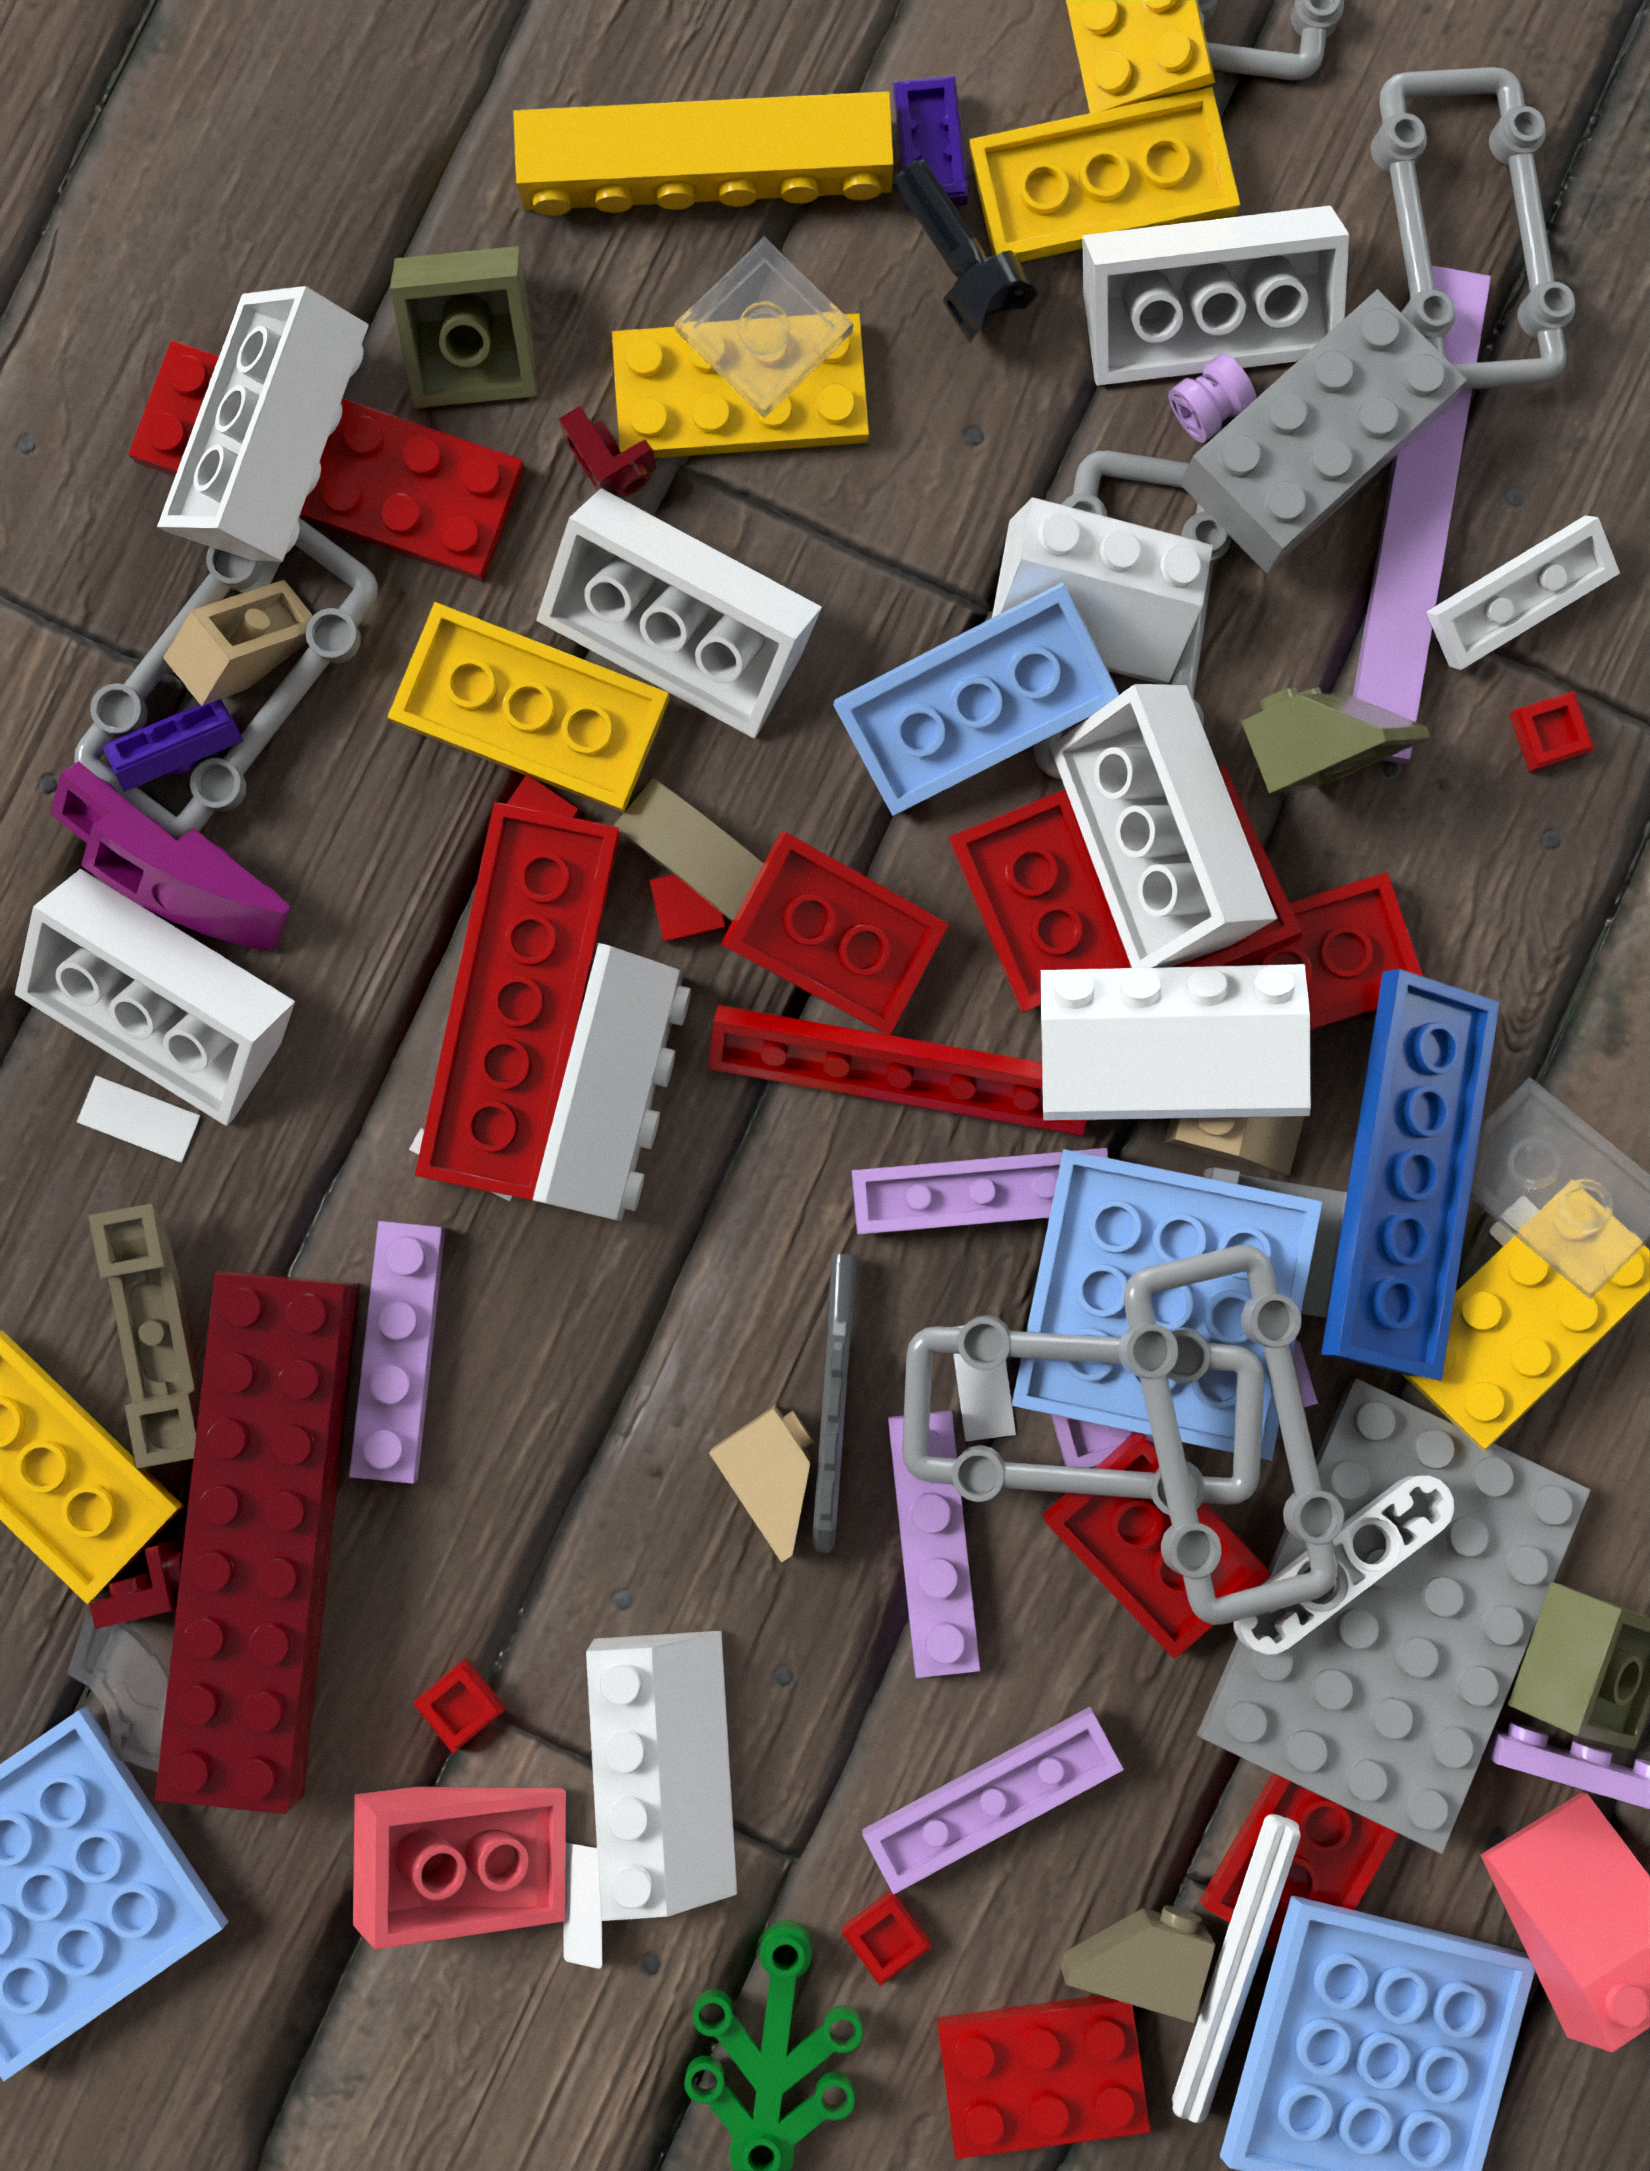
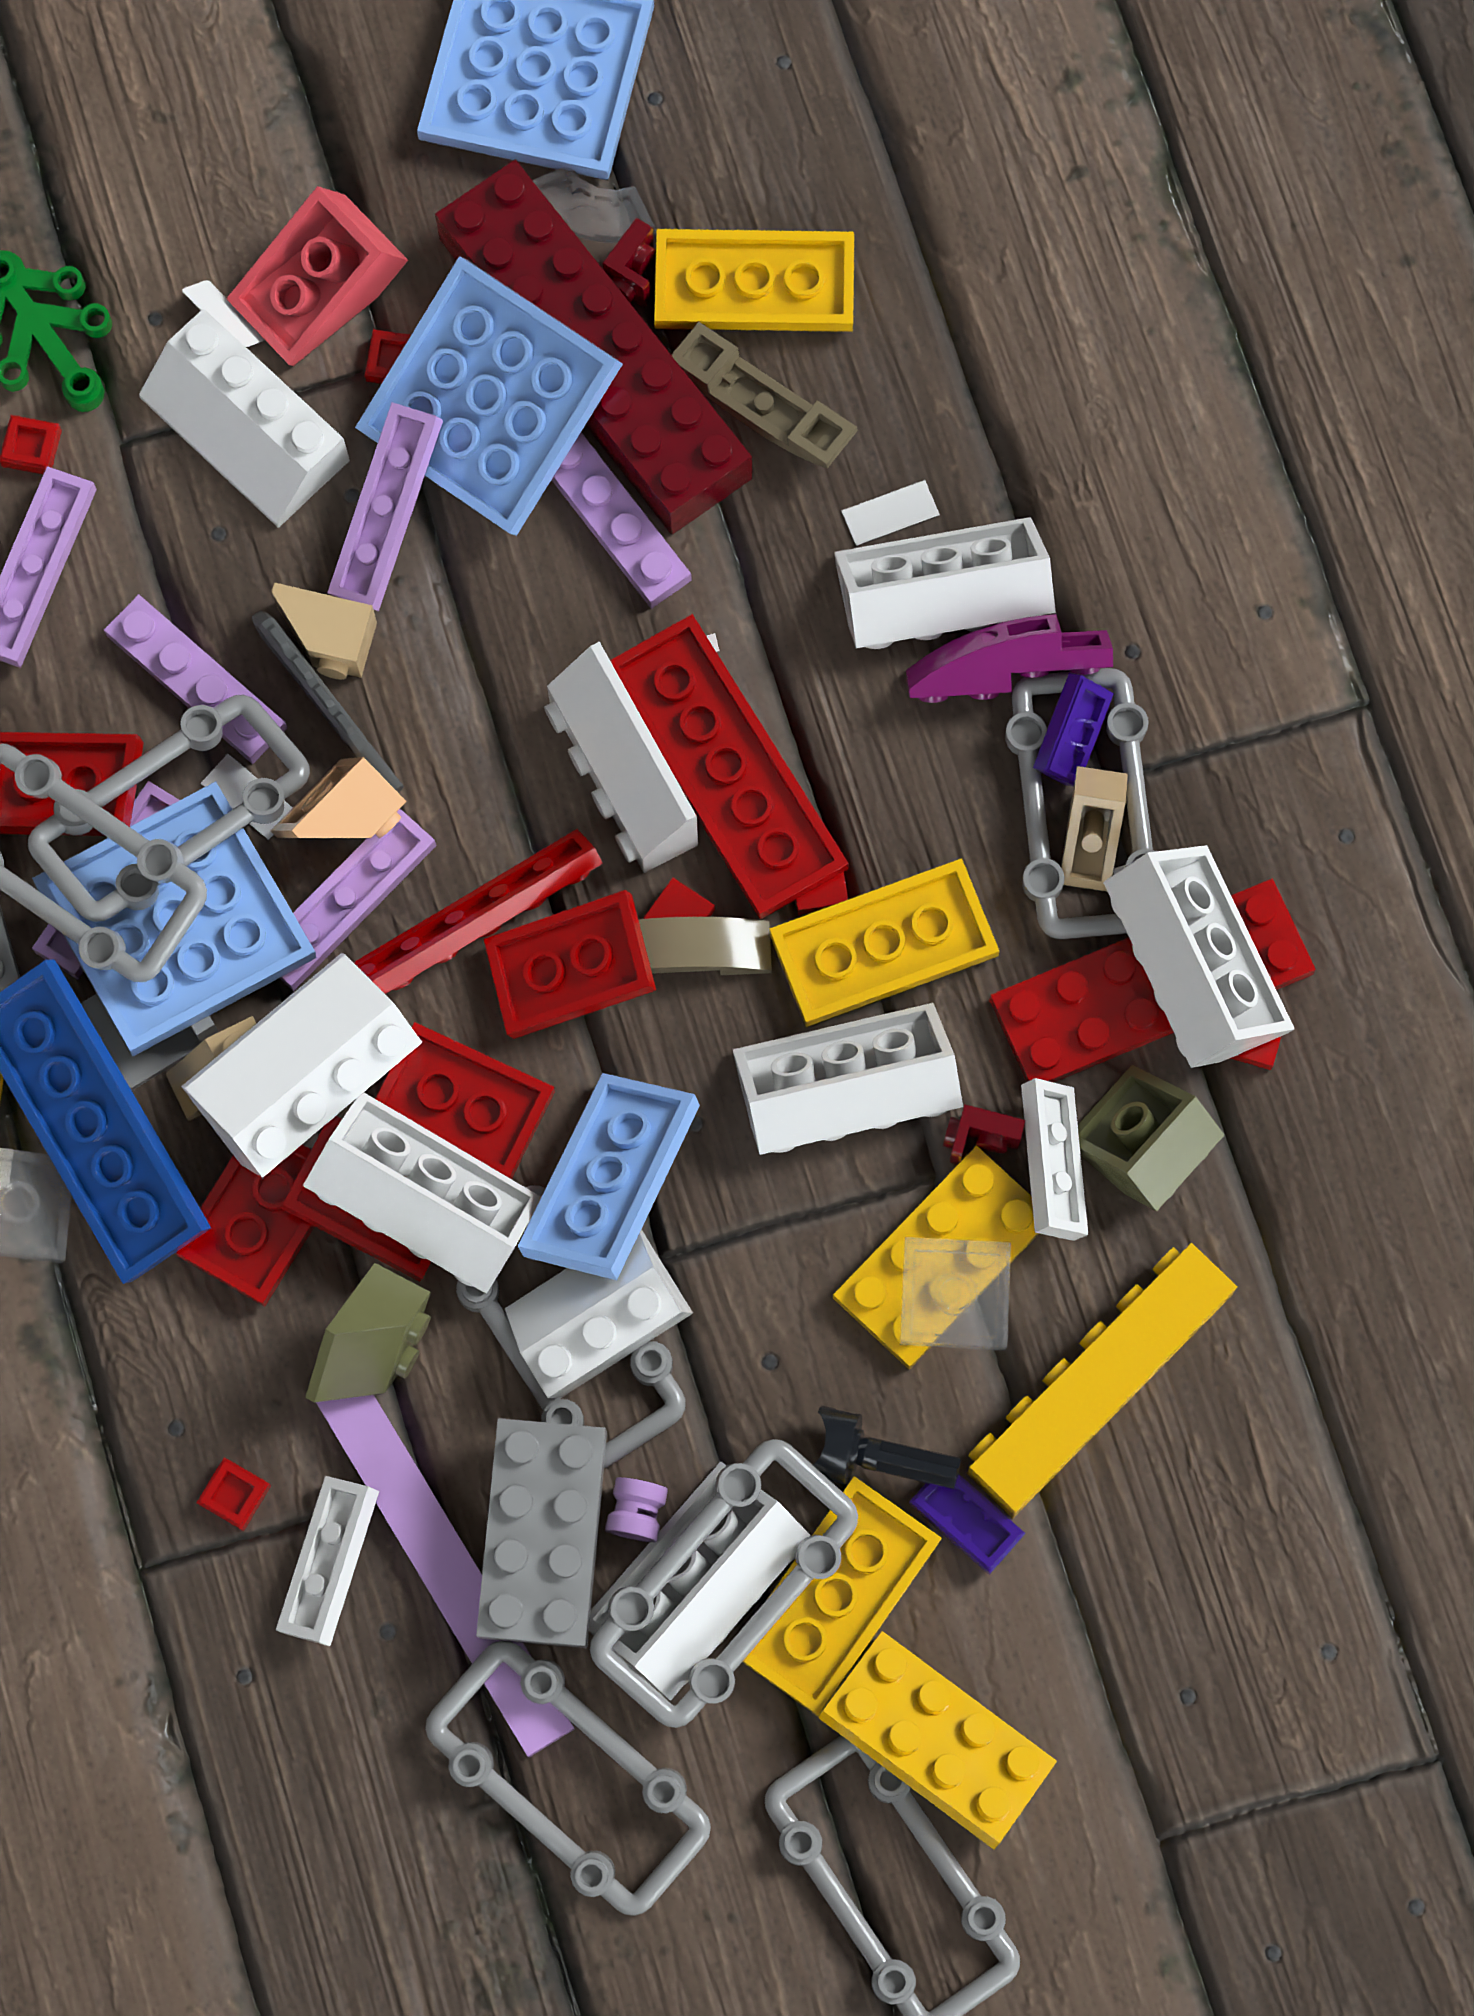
camera: 135 degrees right, 10 degrees down
none -> light nougat slope [270,757,407,838]
none -> lavender plate [327,402,443,611]
none -> light blue plate [355,256,623,536]
none -> light grey bar [590,1439,858,1728]
none -> white plate [1021,1078,1088,1241]

